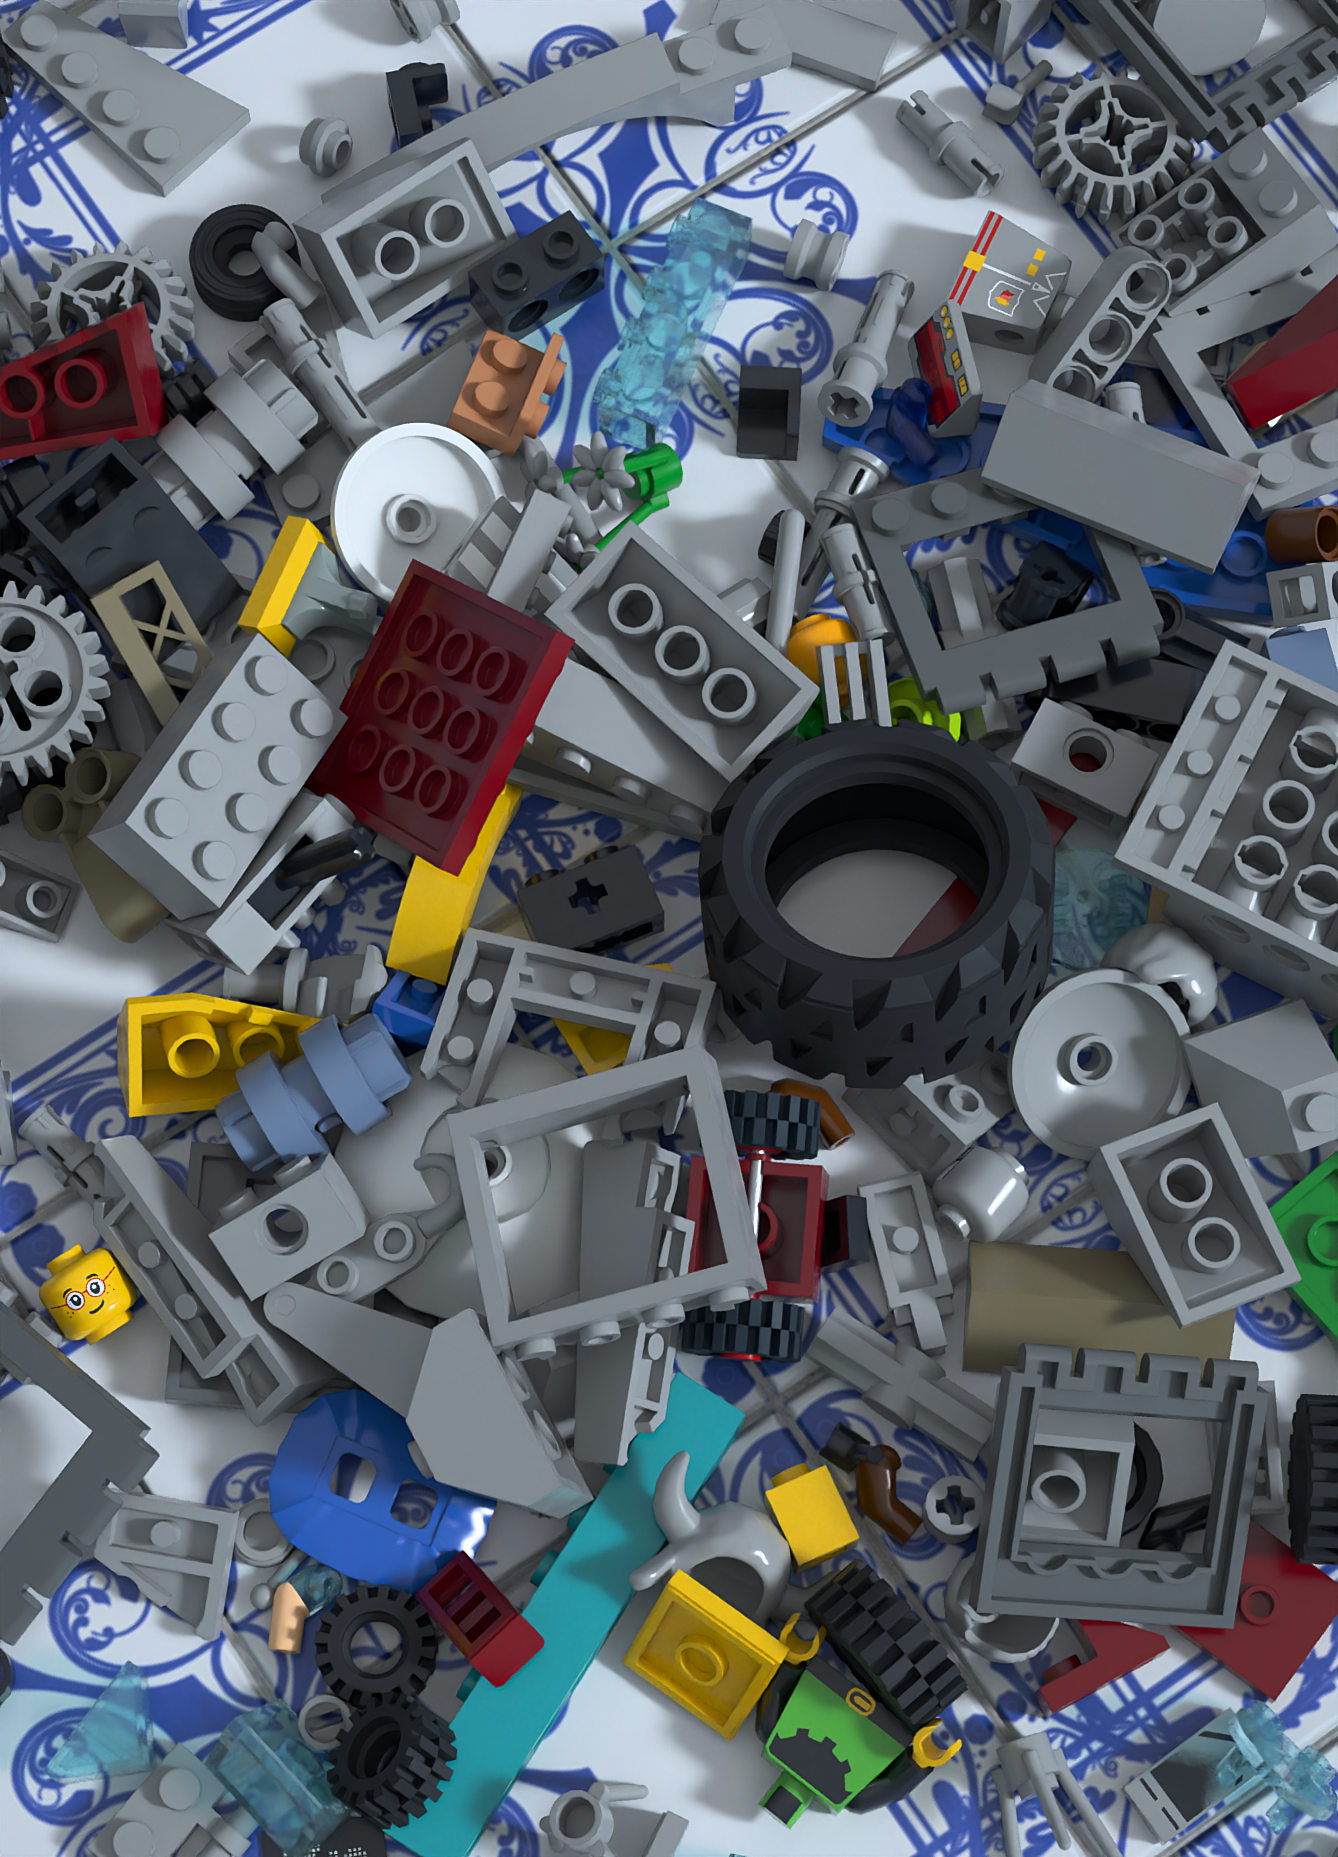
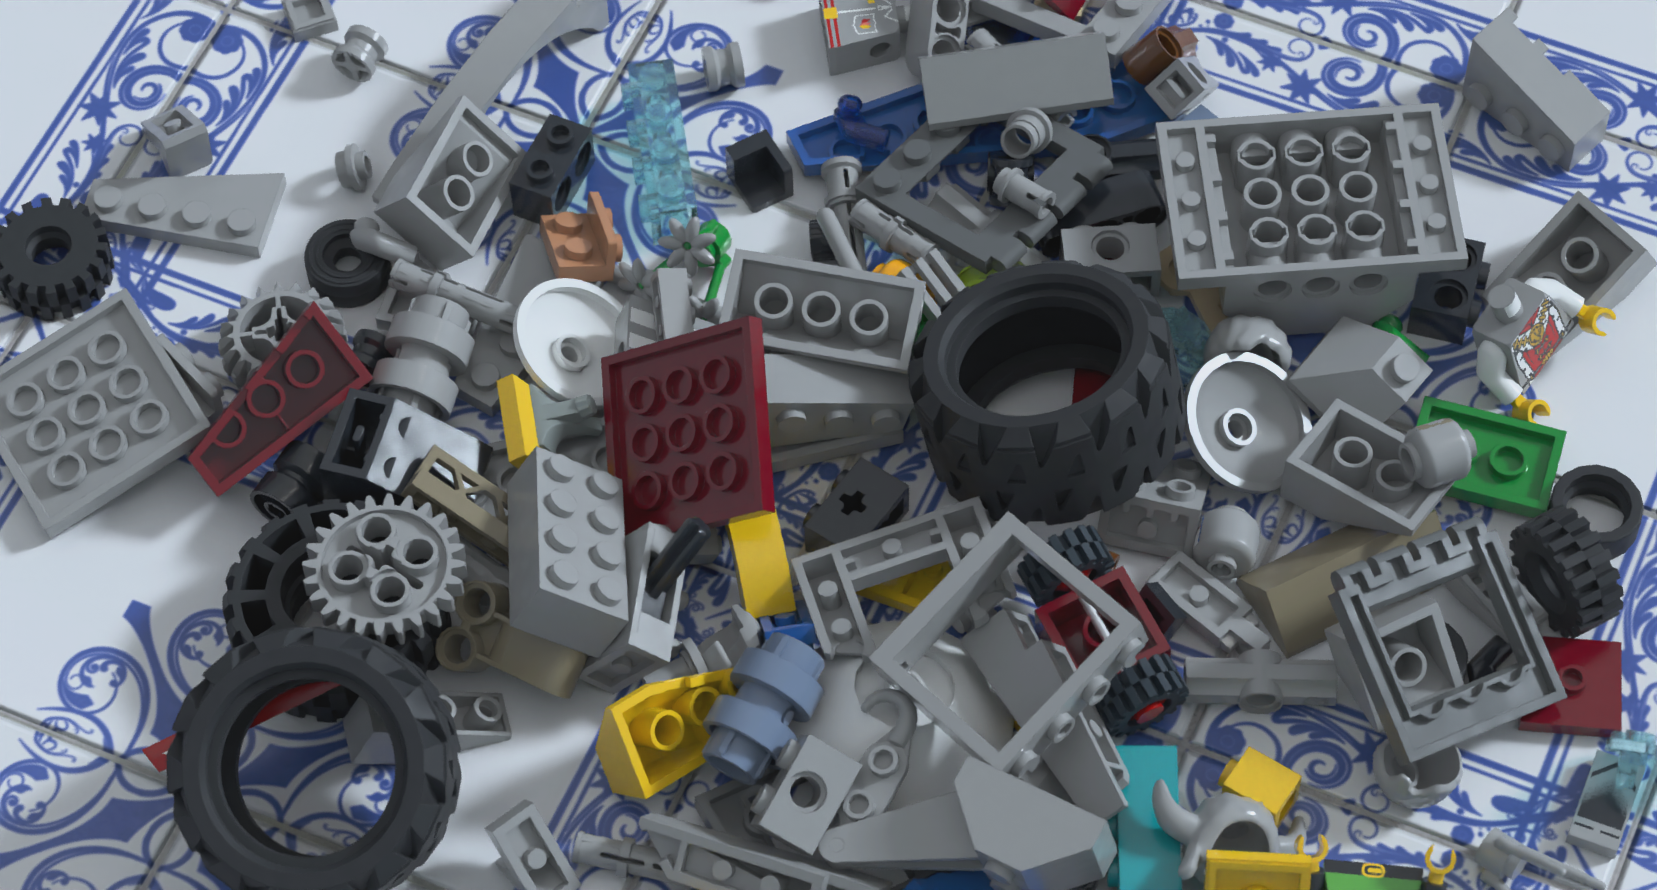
camera: 30 degrees left, 15 degrees down
black bracket [386,62,448,150] -> none
black tyre [804,1559,968,1735] -> none
light grey pin [817,269,915,427] -> none
black hand [818,1422,883,1475] -> none
reddish brown arm [855,1444,924,1546] -> none
slope [907,299,983,438] -> none
light grey bush [921,1475,984,1545] -> none
dark red slope [1033,1618,1170,1719] -> none
none -> light grey pin [993,167,1056,219]
none -> light grey piece [1001,107,1053,159]
none -> light grey head [1399,418,1477,489]

